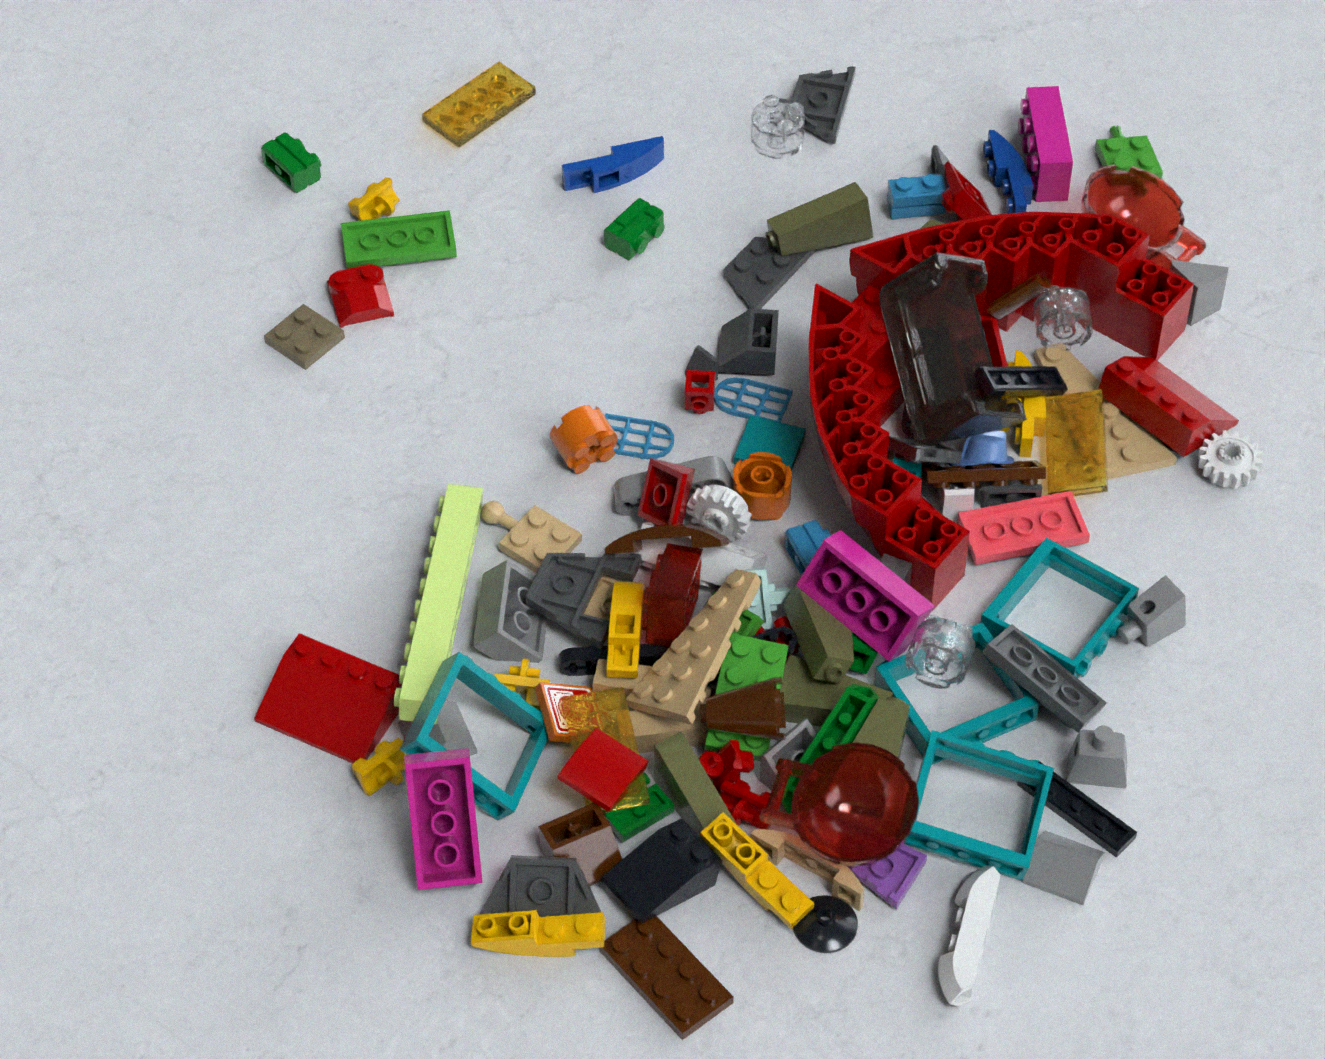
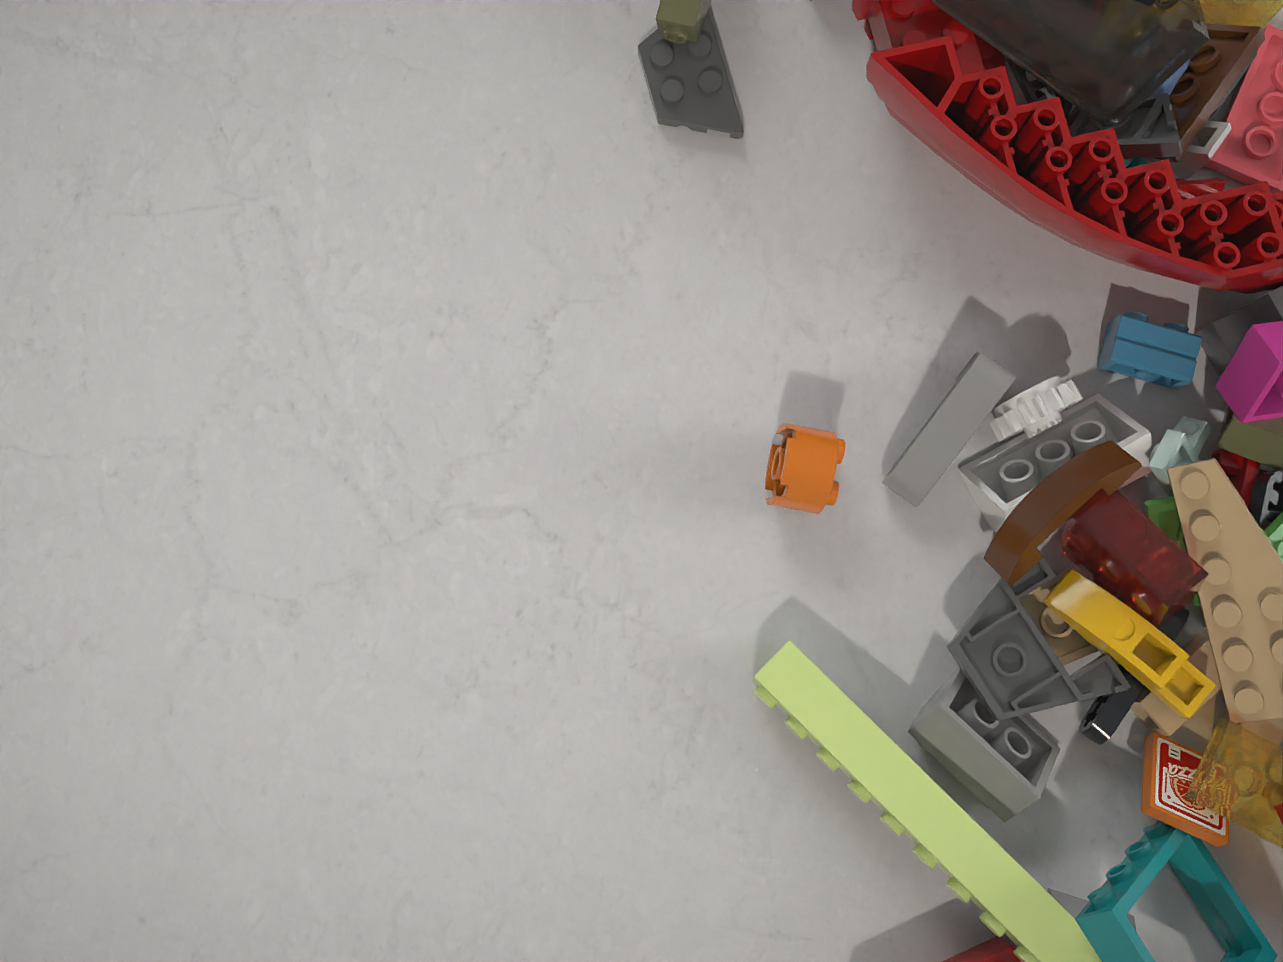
camera: 50 degrees left, 30 degrees up
green brick [261,132,321,193] -> none
dark tan plate [264,304,345,370] -> none
red slope [327,264,394,328] -> none
bright green plate [341,210,457,269] -> none
yellow hips [348,177,400,221] -> none
clear yellow plate [422,62,536,147] -> none
tan plate [481,501,582,573] -> none
yellow hips [494,658,550,711] -> none
blue slope [562,136,664,193] -> none
green brick [604,198,665,261] -> none
dark azure window [605,413,674,459] -> none
red slope [637,458,695,526] -> none
dark grey slope [685,345,718,388] -> none
red brick [685,370,715,414] -> none
dark azure window [714,377,793,422] -> none
dark grey slope [718,308,779,375] -> none
orange brick [733,452,792,520] -> none
teal tile [734,415,806,471] -> none

